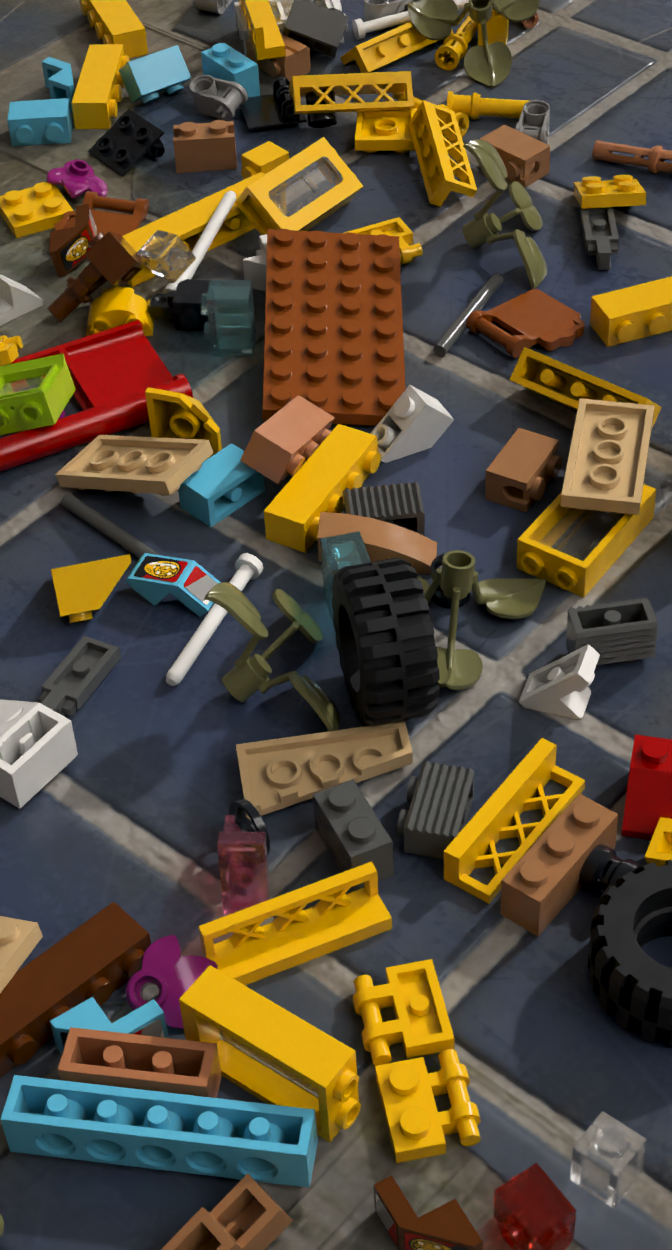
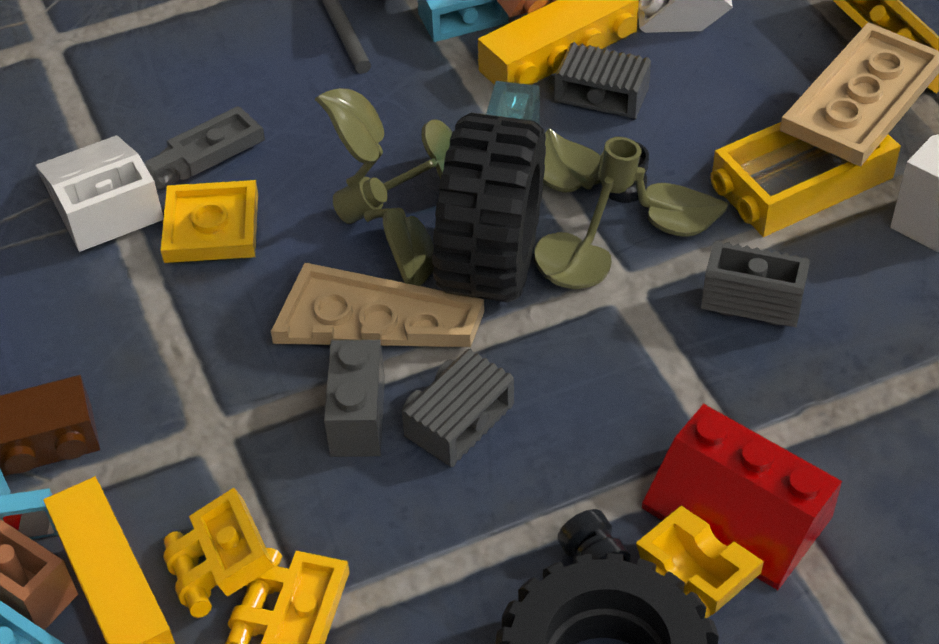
camera: 25 degrees right, 5 degrees up
yellow slope [51,554,131,623] -> none
slope [124,553,221,618] -> none
magenta plate [126,934,218,1029] -> none
white bar [166,553,263,686] -> none
yellow fence [198,861,392,985] -> none
clear pink piece [217,799,270,915] -> none
medium nougat slope [317,512,437,575] -> none
yellow fence [444,738,585,904] -> none
medium nougat brick [485,428,562,512] -> none
medium nougat brick [500,794,618,937] -> none
white slope [519,644,600,719] -> none
none -> yellow plate [161,180,258,263]
none -> yellow plate [163,488,275,618]

